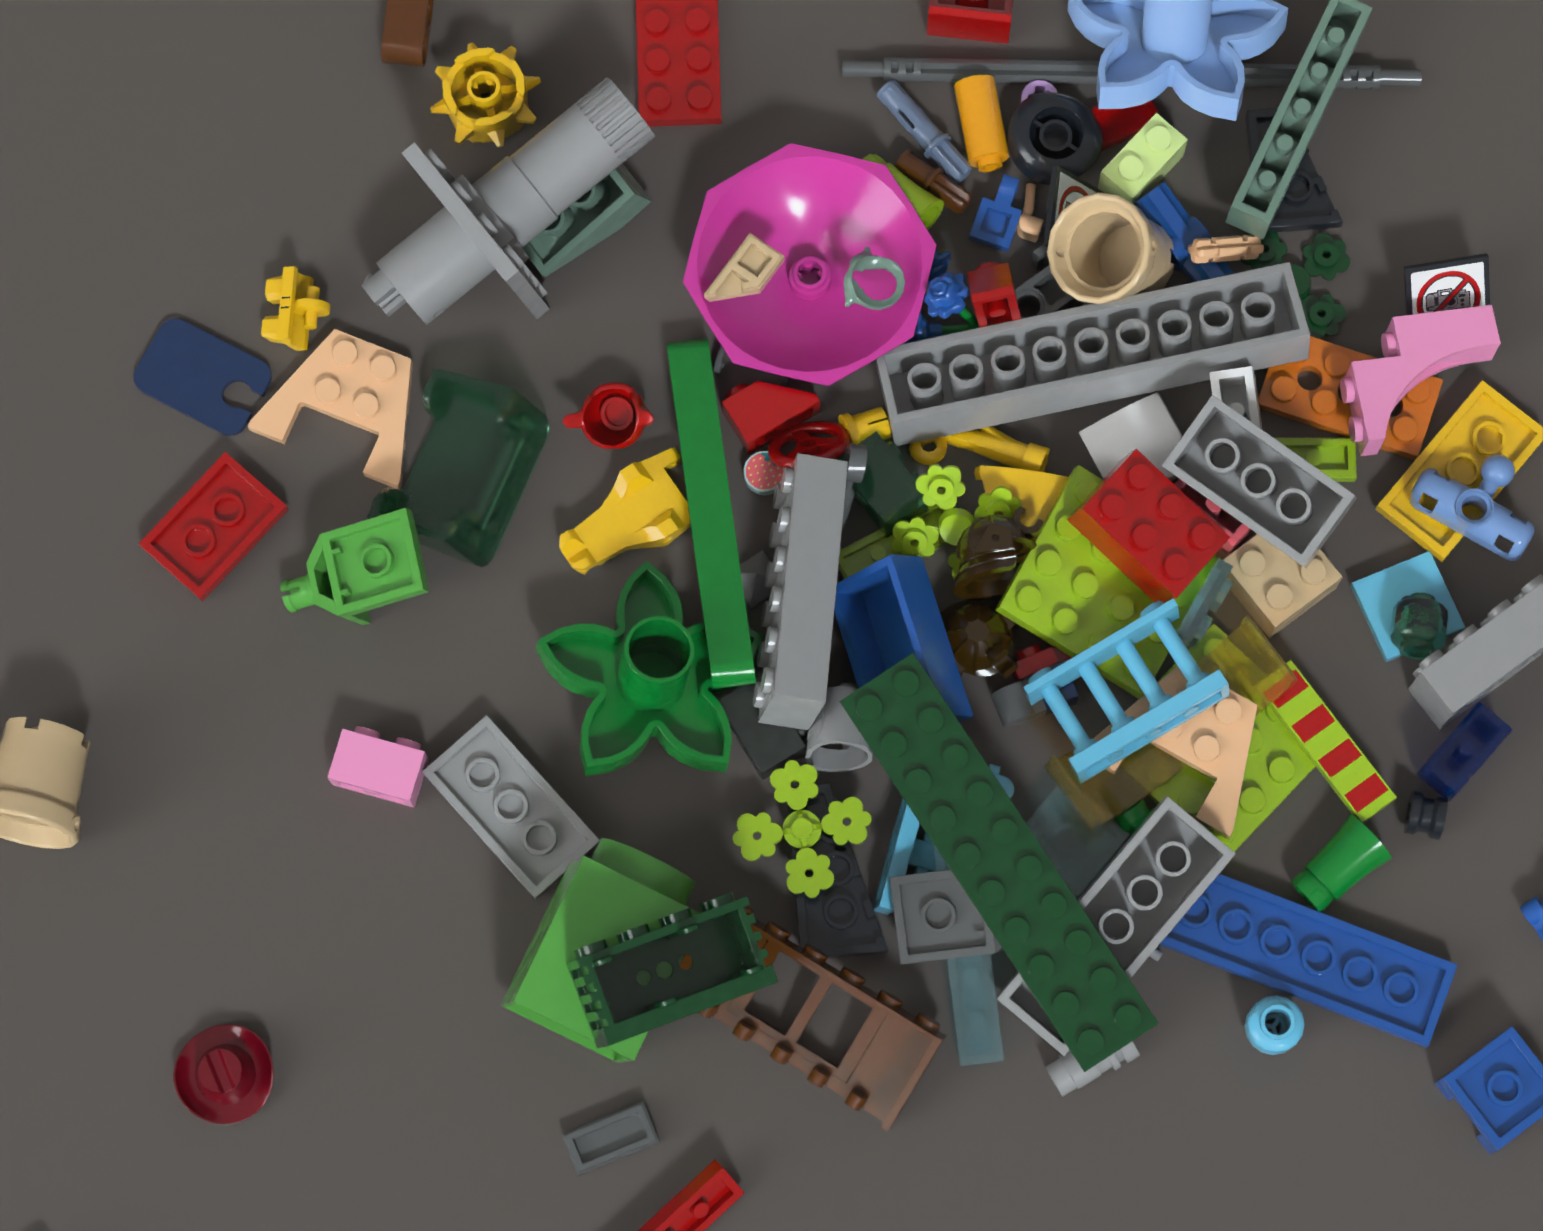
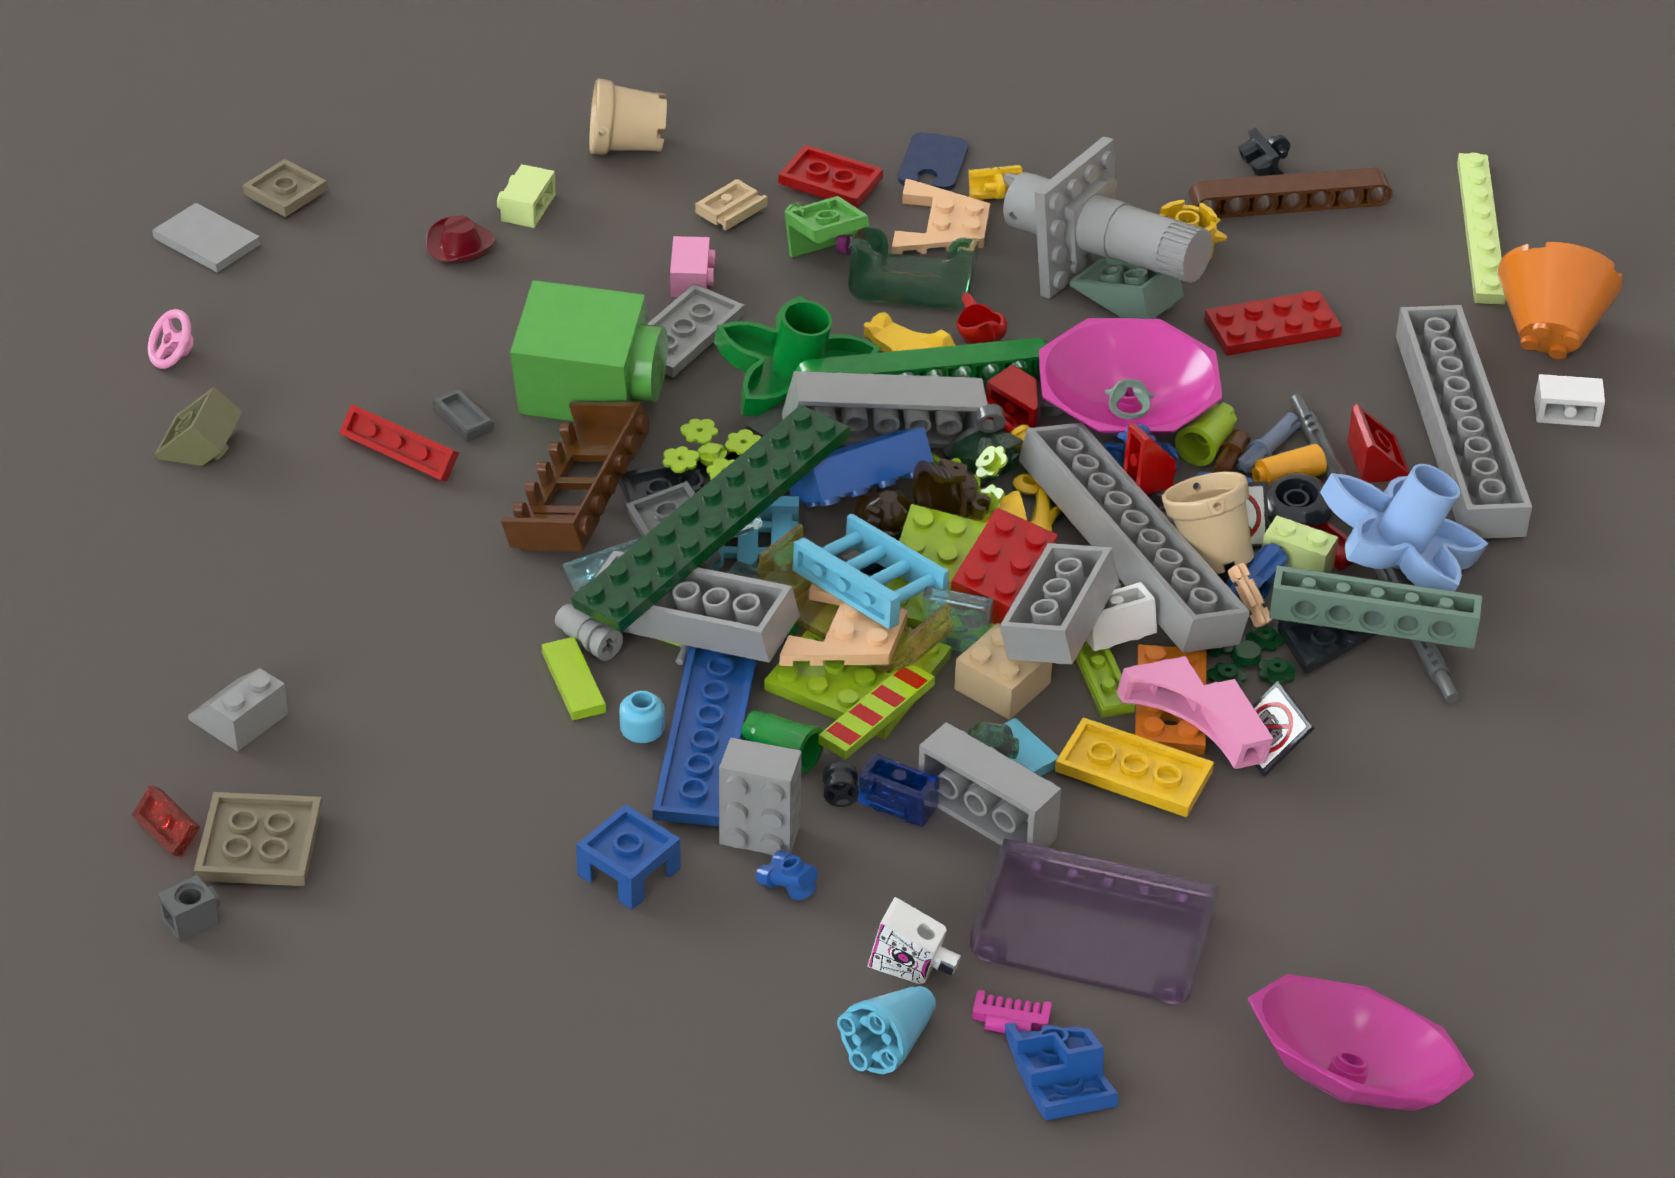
camera: 70 degrees right, 35 degrees down
dark green piece [566,892,778,1048] -> none
tan tile [704,233,785,302] -> none
medium blue piece [1409,454,1535,561] -> none
none -> yellowish green brick [497,164,556,228]
none -> lime tile [541,637,606,721]
none -> tan plate [695,179,768,231]
none -> light grey brick [719,738,802,855]

